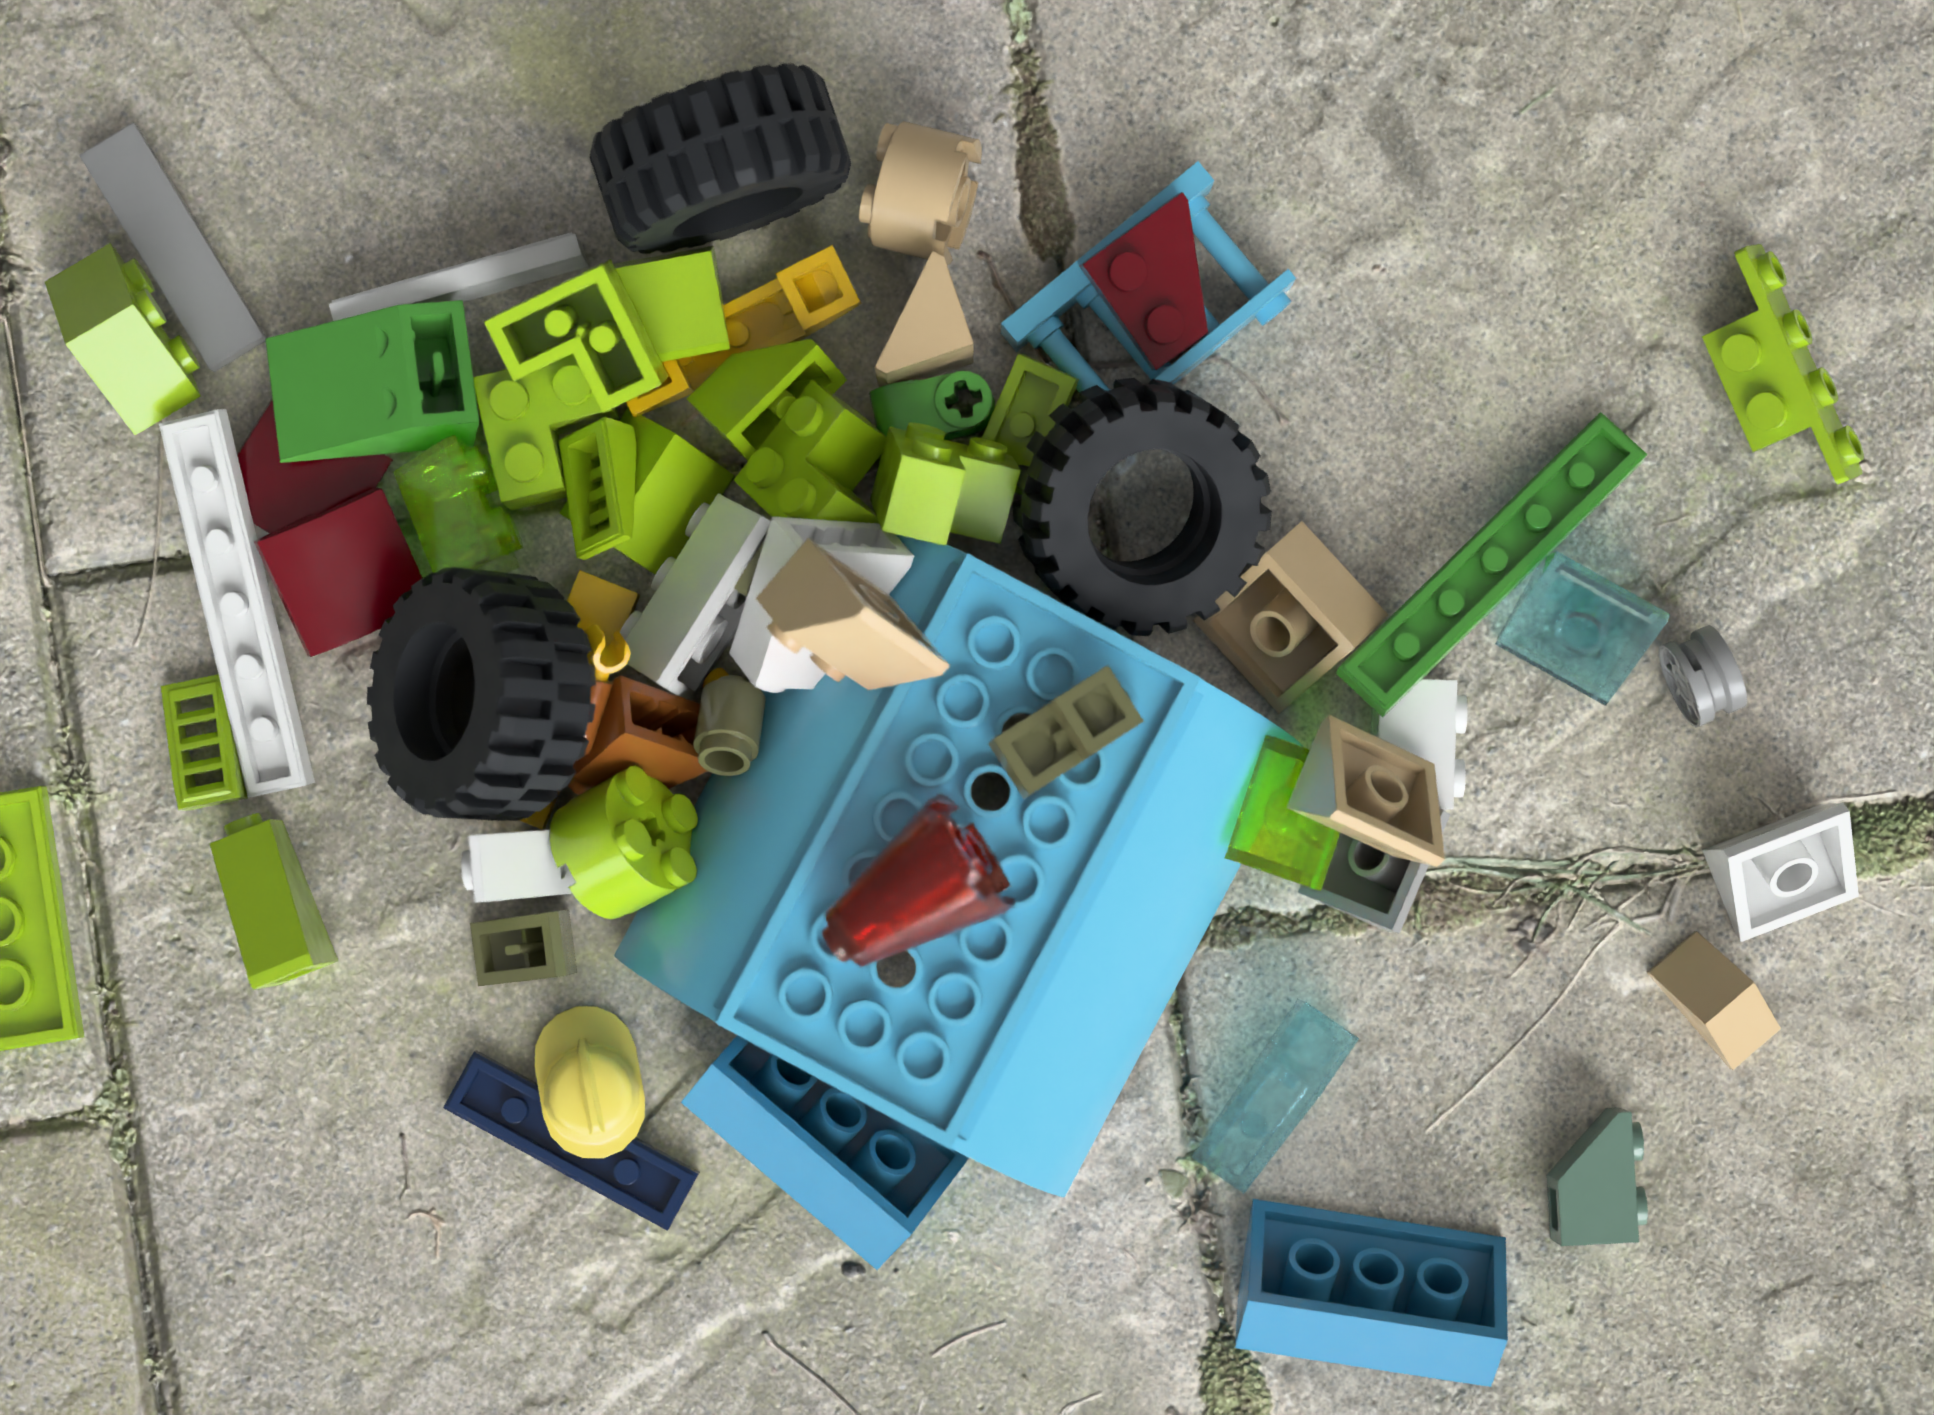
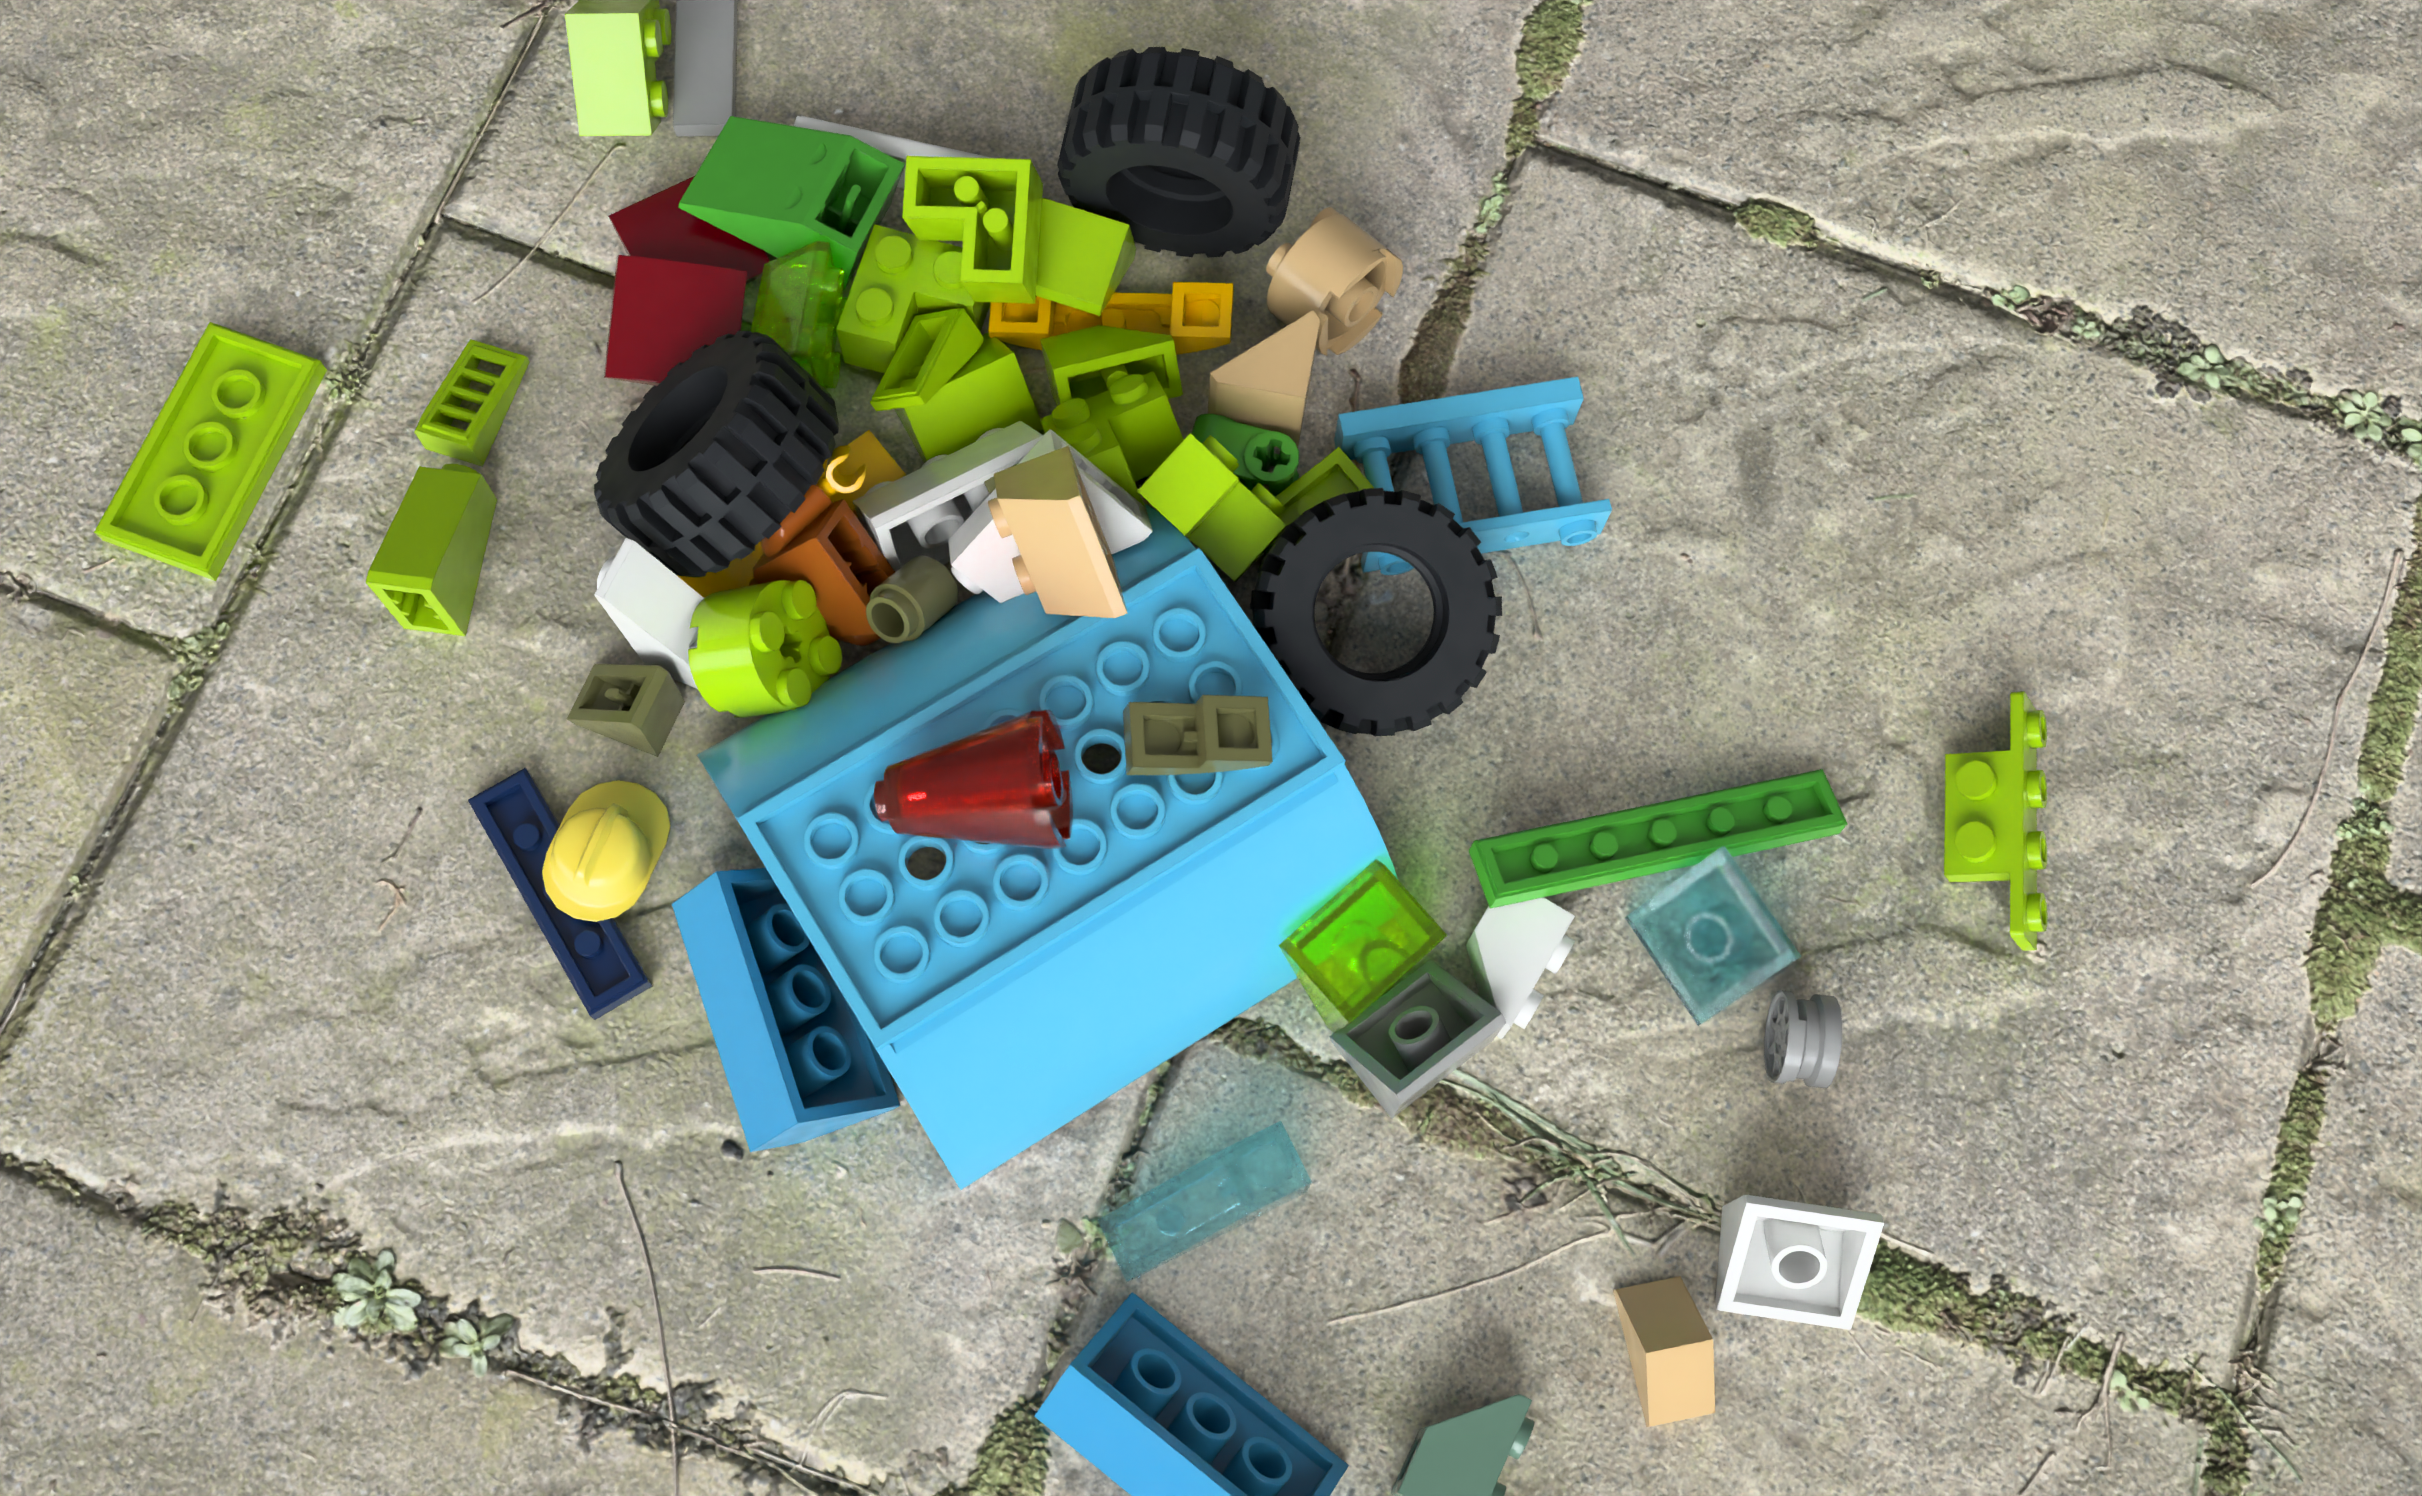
camera: 25 degrees right, 15 degrees down
white tile [159,409,315,798] -> none
dark red wing [1079,192,1208,370] -> none
tan slope [1193,521,1388,714] -> none
tan slope [1287,715,1445,867] -> none

